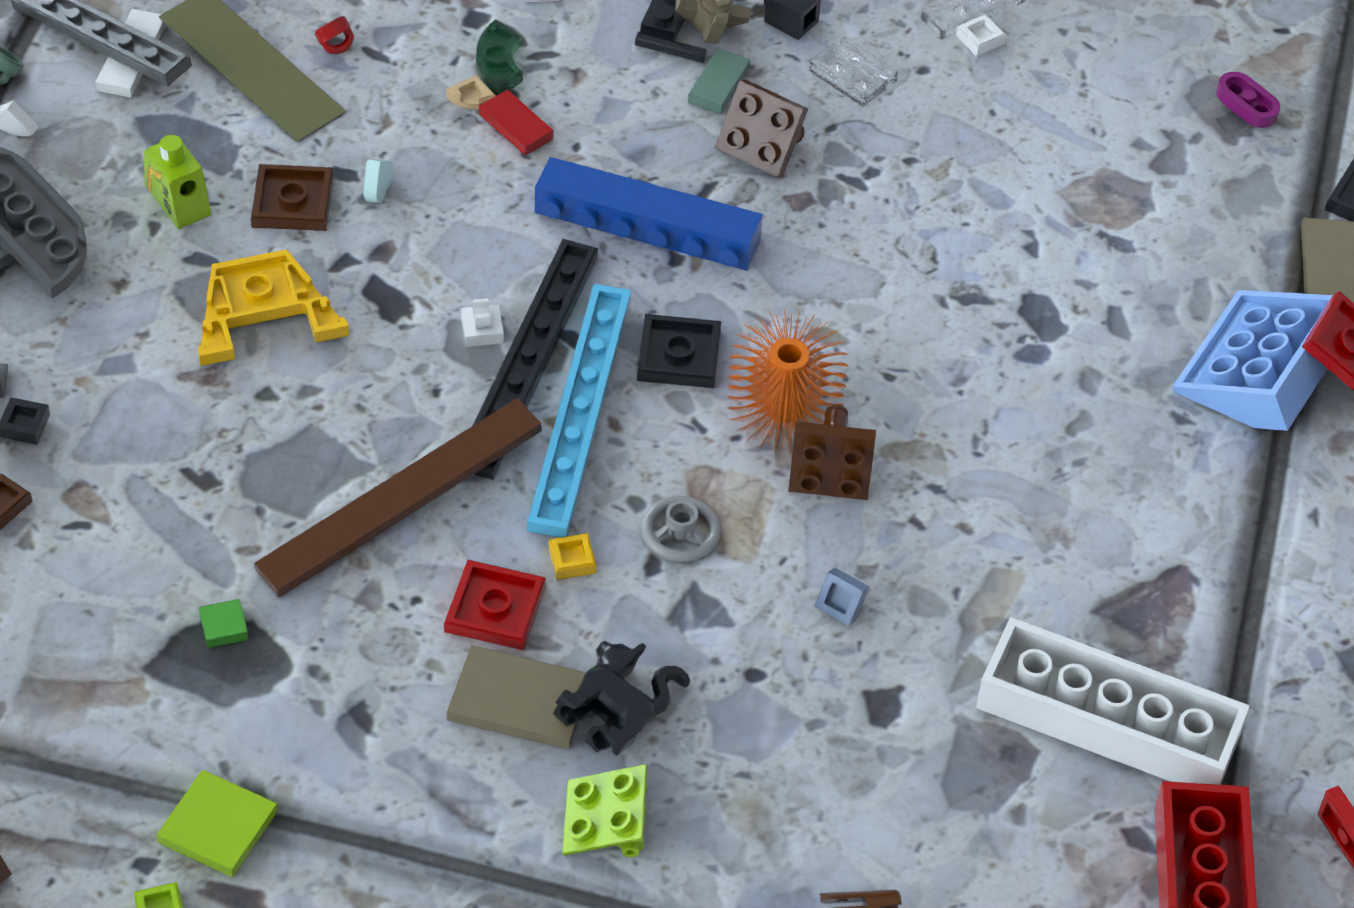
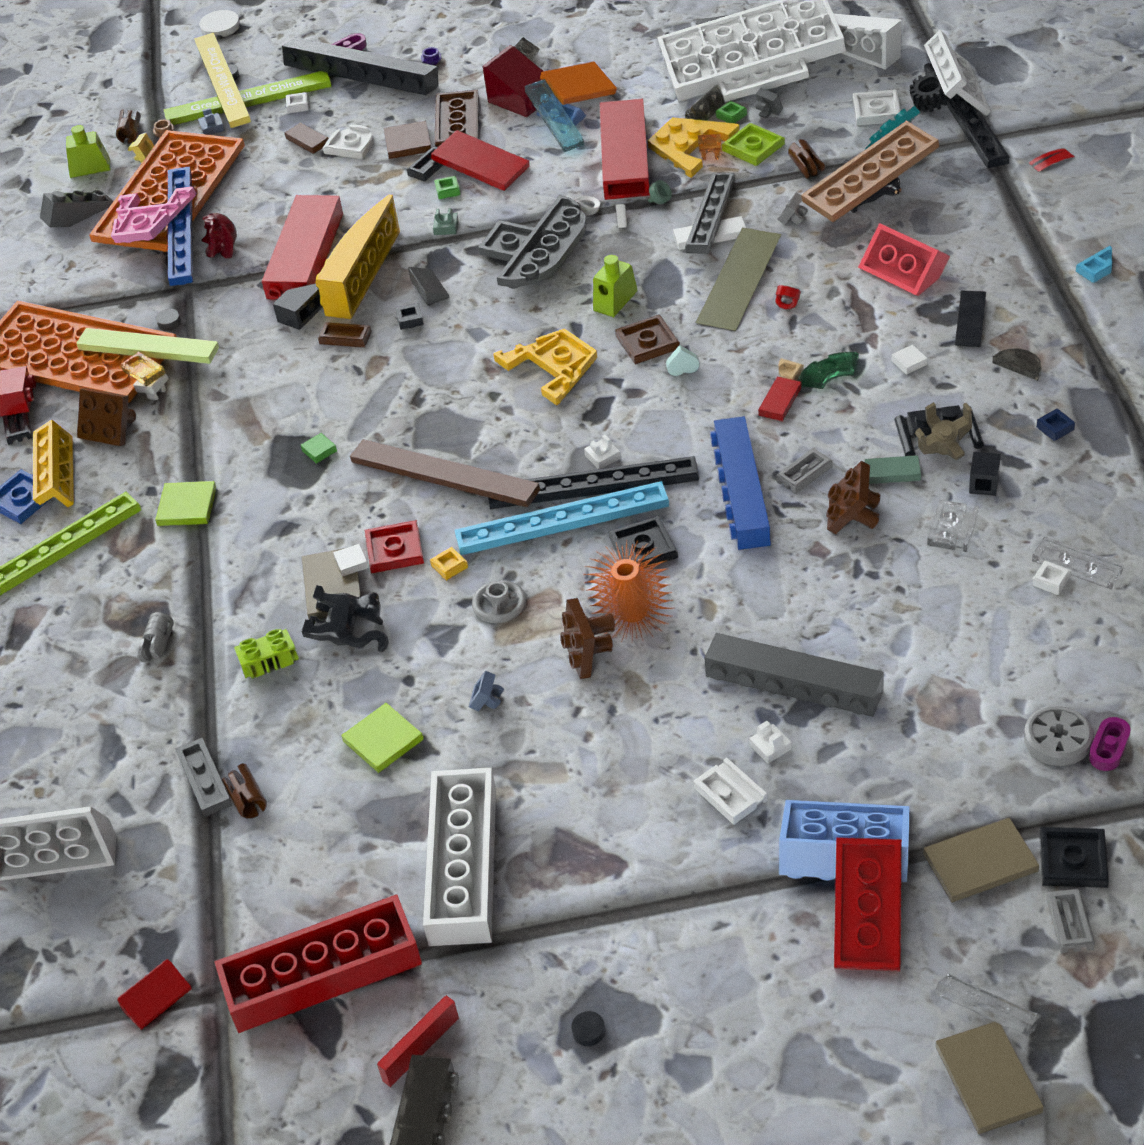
camera: 75 degrees right, 5 degrees down
none -> white tile [333,544,368,576]
none -> lime tile [341,703,424,773]
none -> white plate [693,757,767,825]
none -> dark grey brick [704,633,884,717]
none -> white tile [749,721,792,764]
none -> light grey tile [776,448,833,494]
none -> light grey wheel [1024,706,1093,766]

